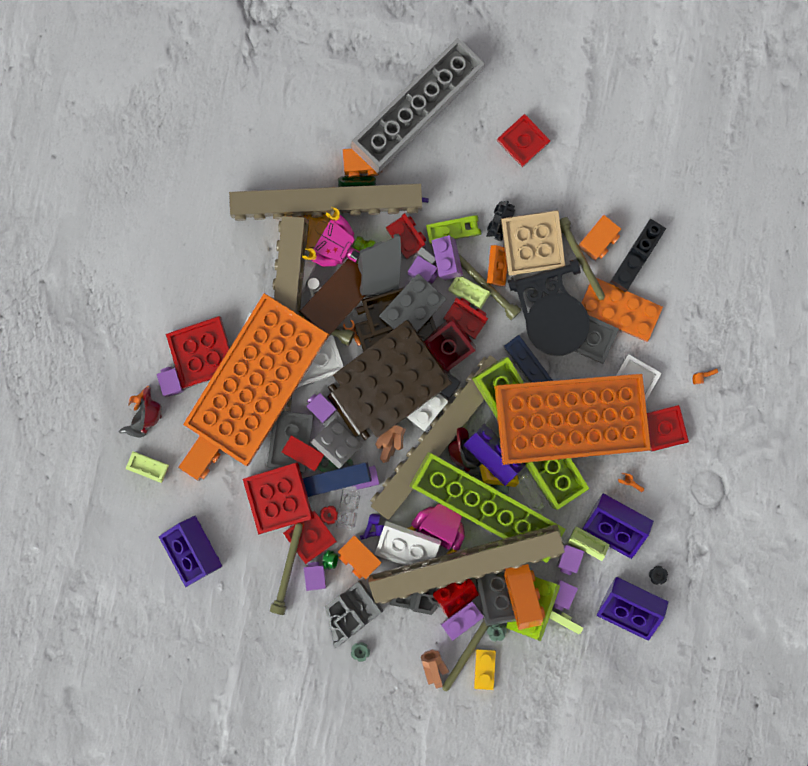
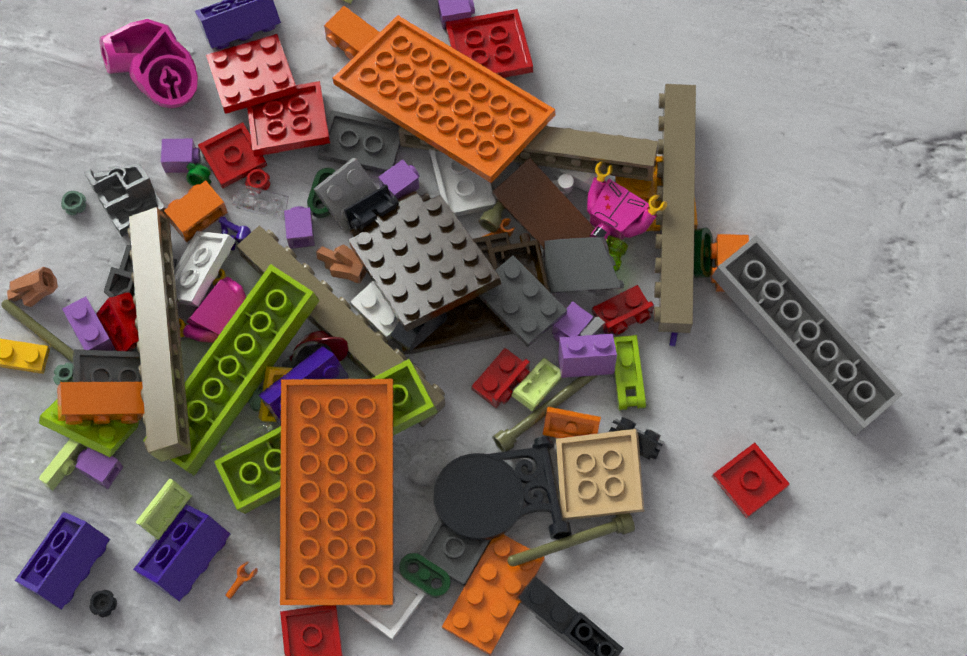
camera: 100 degrees right, 15 degrees down
olive piece [270,523,303,615] -> none
red tile [282,435,325,471] -> none
dark blue tile [302,462,372,497] -> none
dark red slope [424,316,476,372] -> none
dark blue tile [503,335,553,383] -> none
medium lavender brick [557,545,584,575] -> none
orange brick [579,215,621,261] -> none
none -> dark pink piece [99,19,198,109]
none -> plate [206,34,297,114]
none -> black hinge [344,184,399,230]
none -> dark green plate [399,553,451,598]

